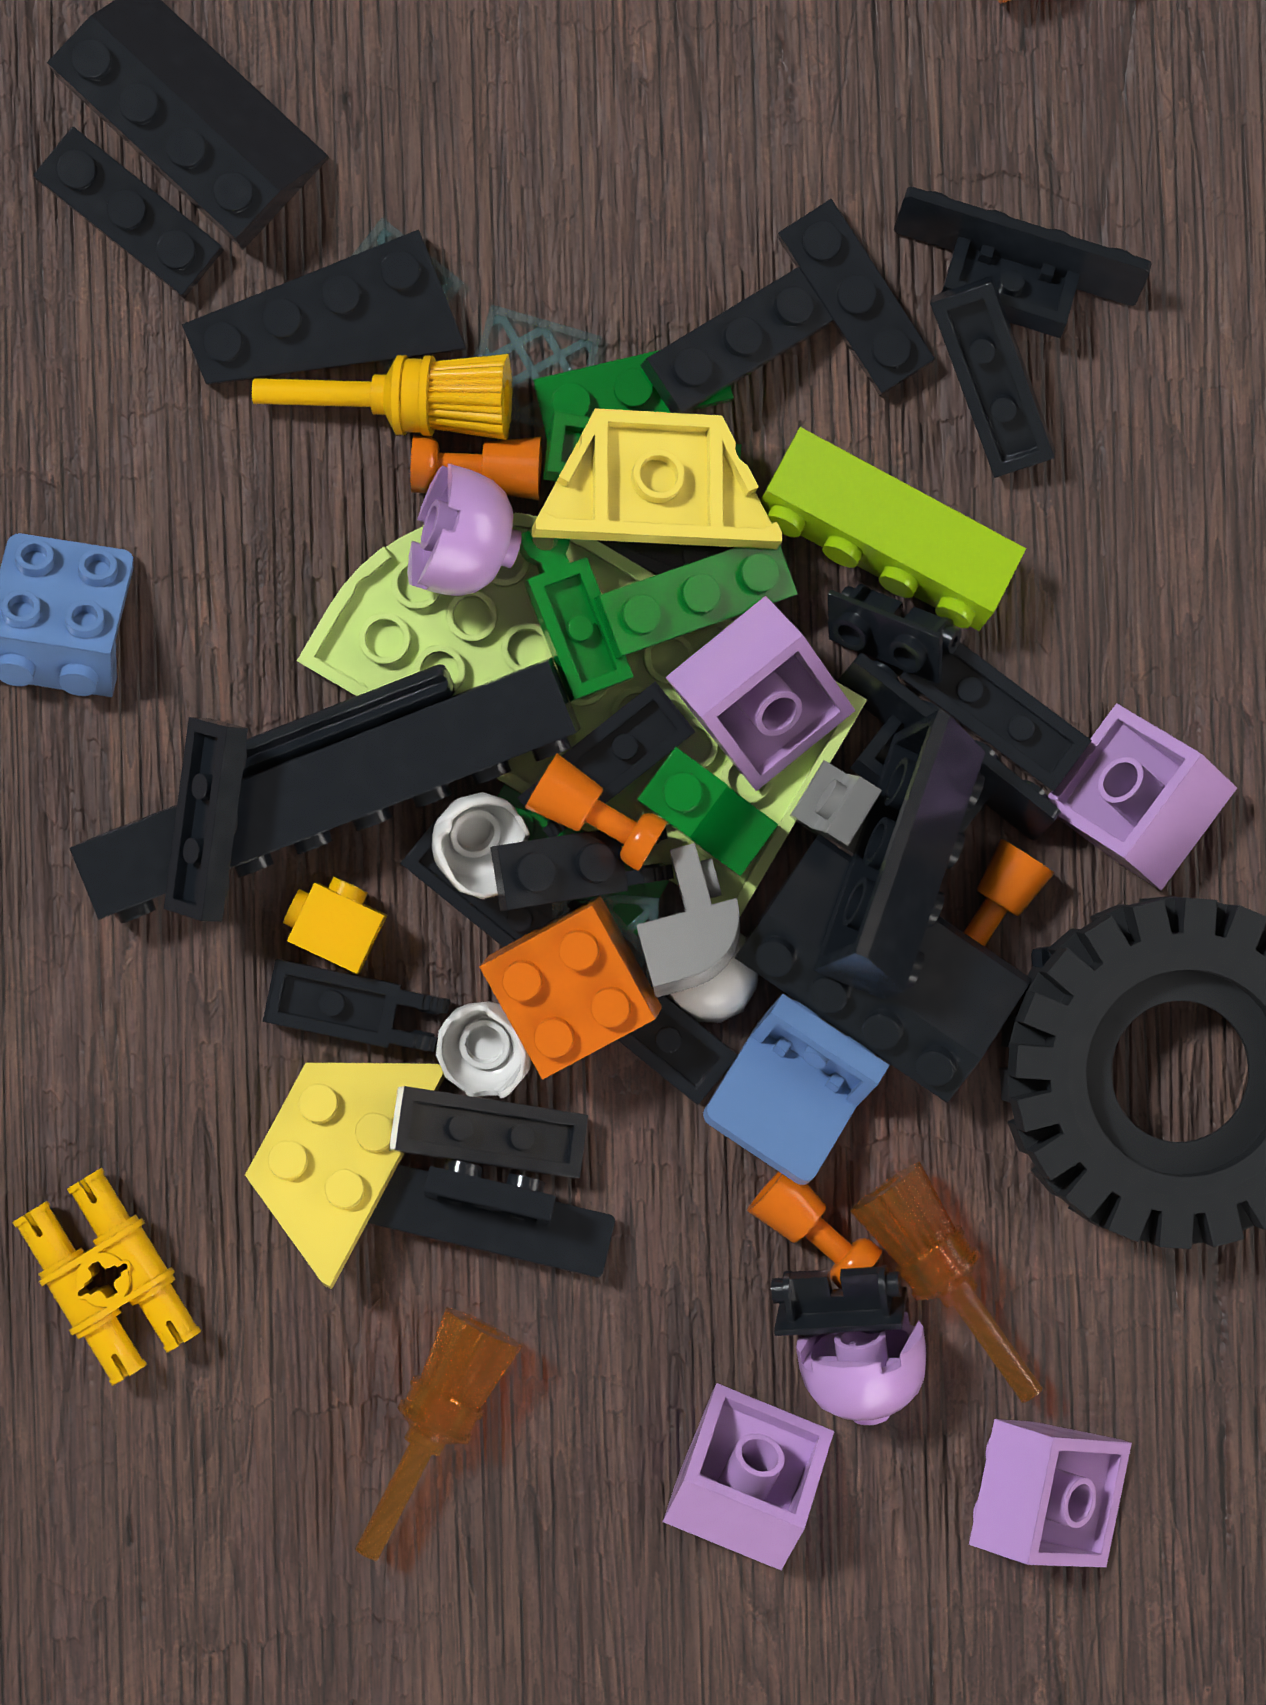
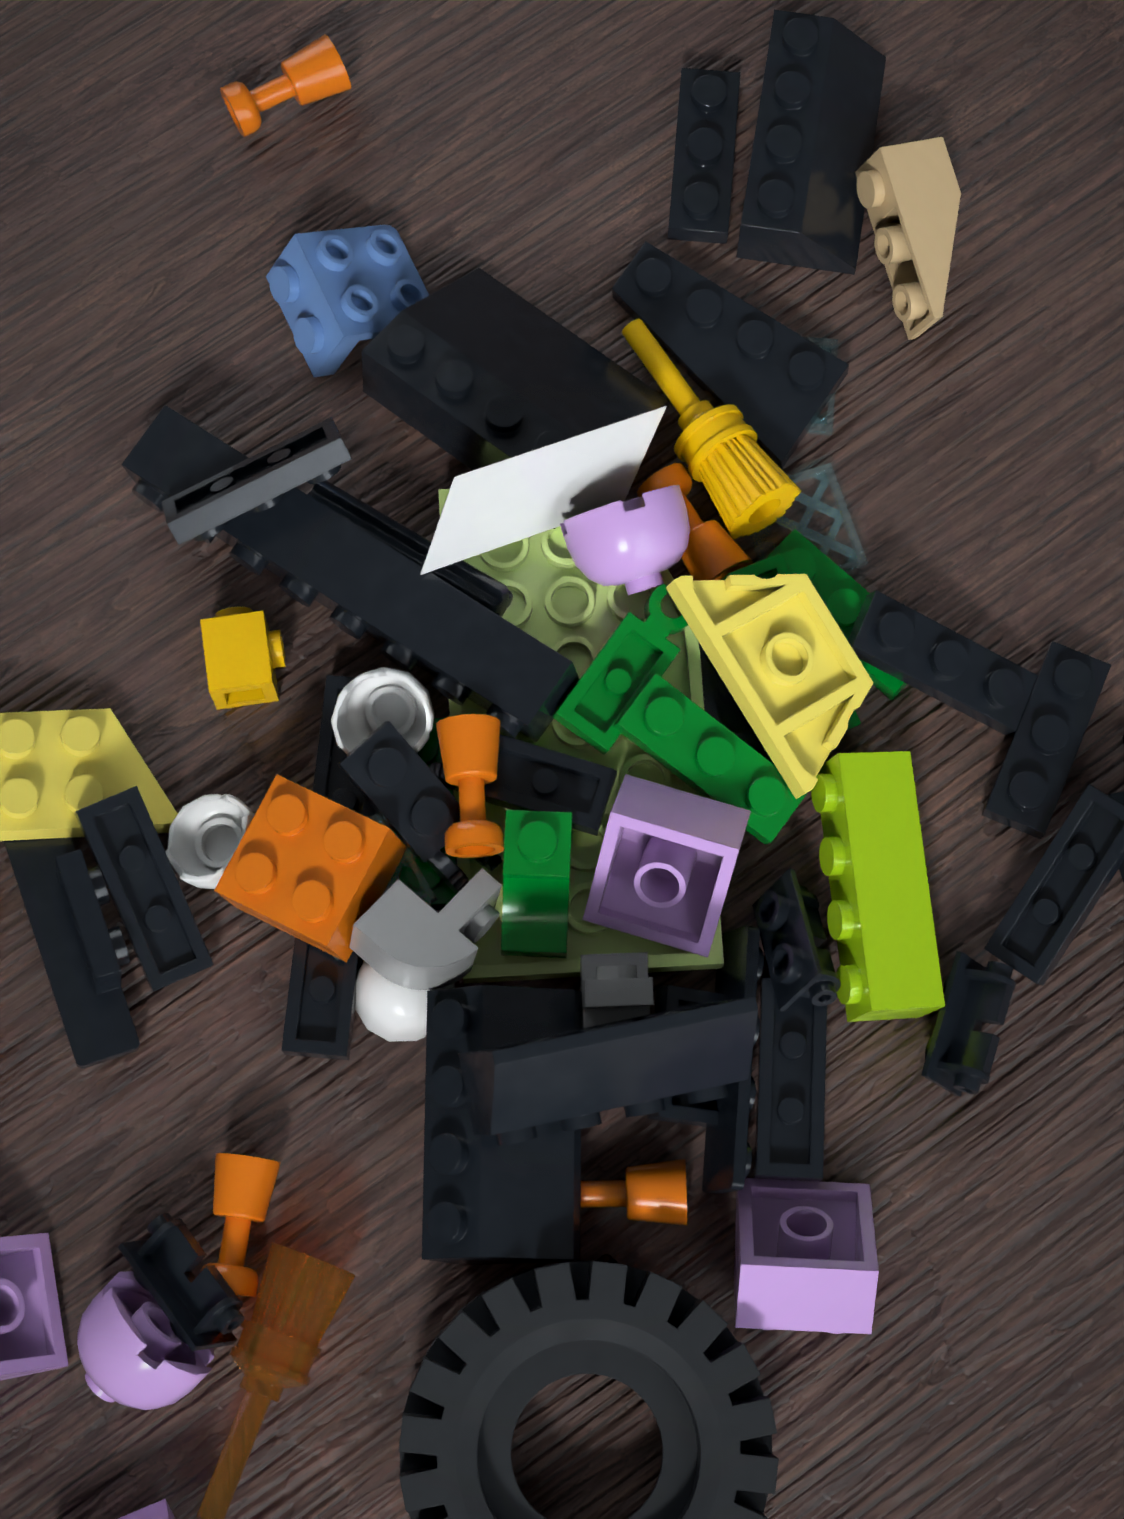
camera: 60 degrees right, 15 degrees down
black hinge [262,958,450,1052] -> none
medium blue bracket [703,994,889,1185] -> none
none -> black slope [362,268,669,529]
none -> white sticker [420,406,667,575]
none -> tan slope [855,137,961,340]
none -> black hinge [921,951,1016,1097]

